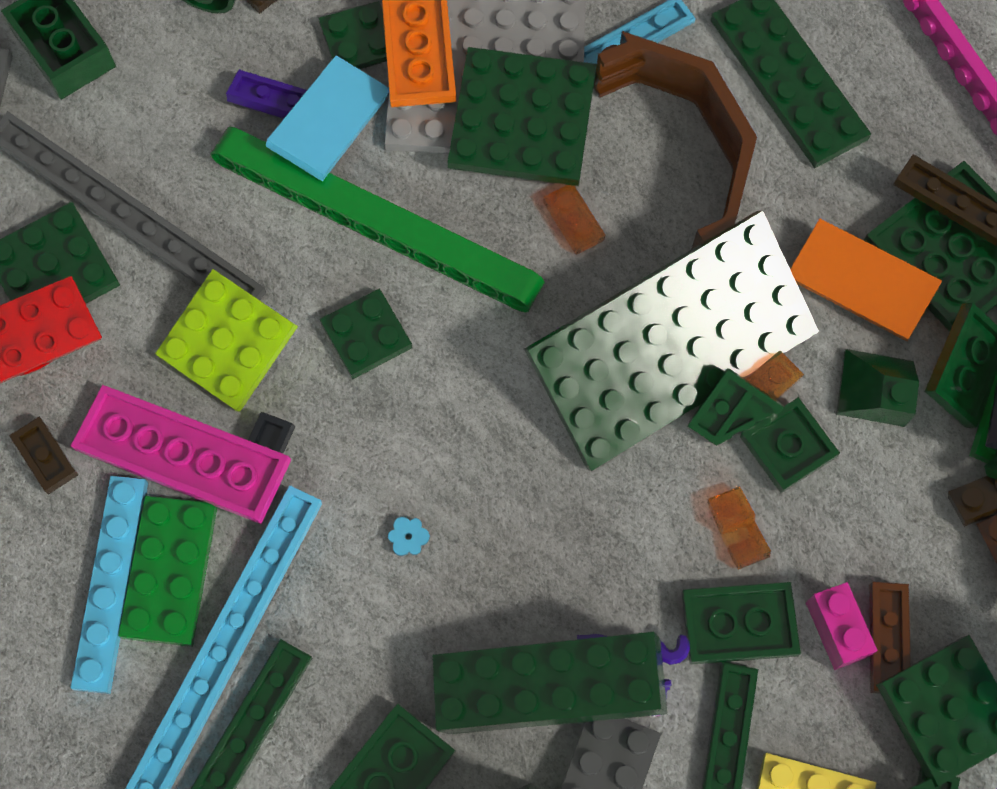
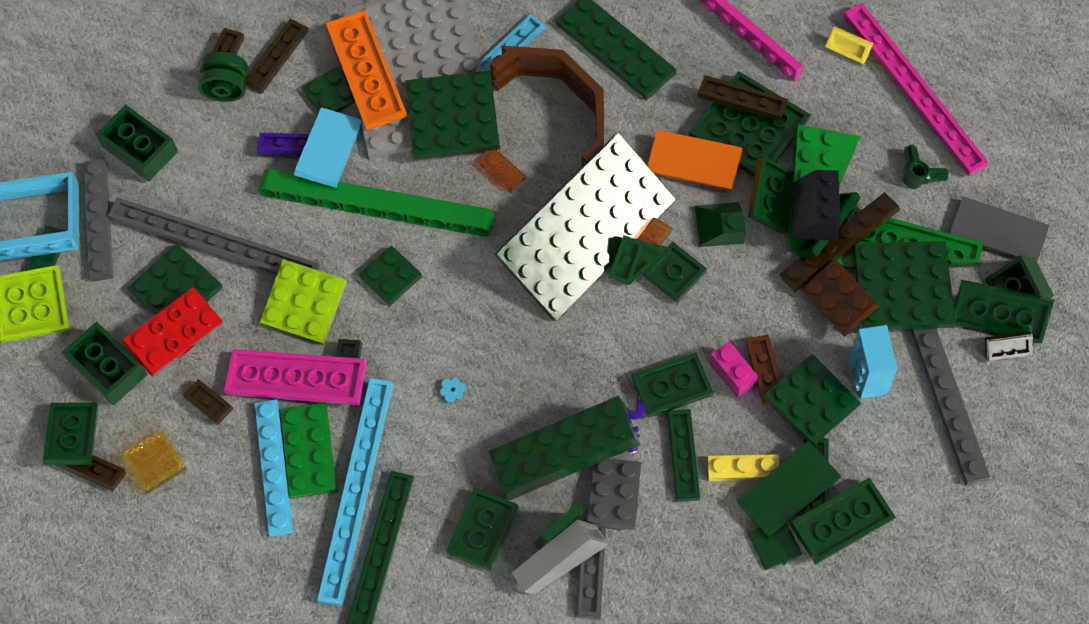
camera: 10 degrees left, 5 degrees down
clear orange slope [707,486,771,570] -> none

